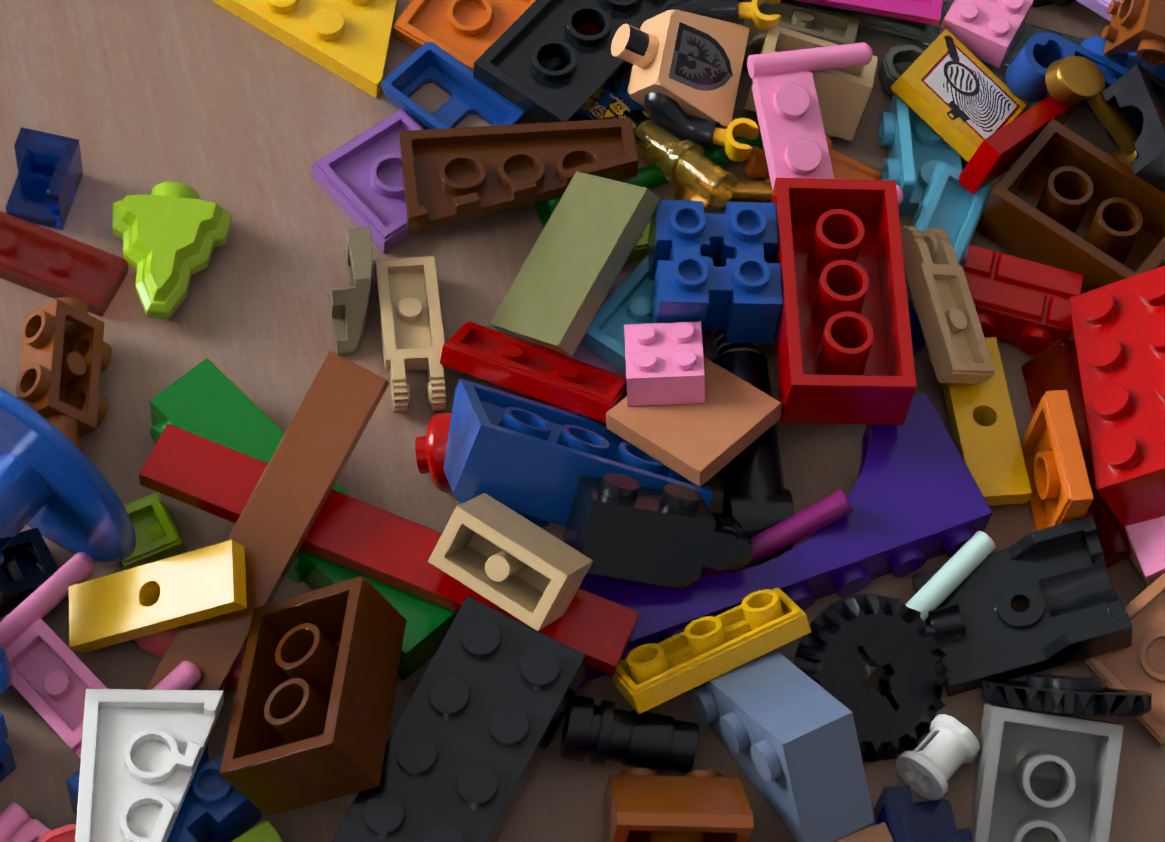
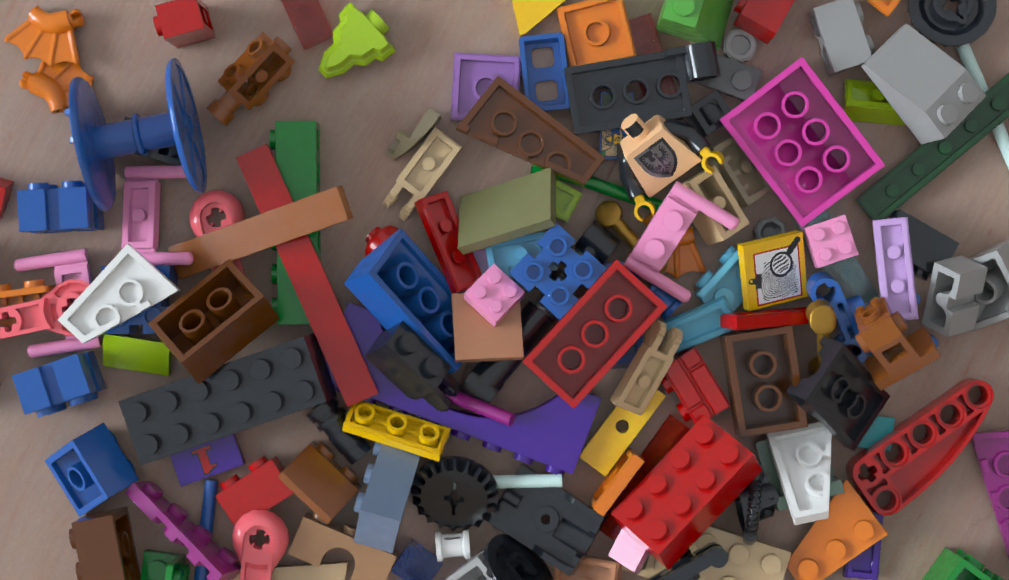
camera: 50 degrees right, 30 degrees up
yellow tile [68,539,247,653] -> none
lime tile [119,492,184,571] -> none
tan brick [428,493,593,631] -> none
clear yellow pin [634,119,737,208] -> none

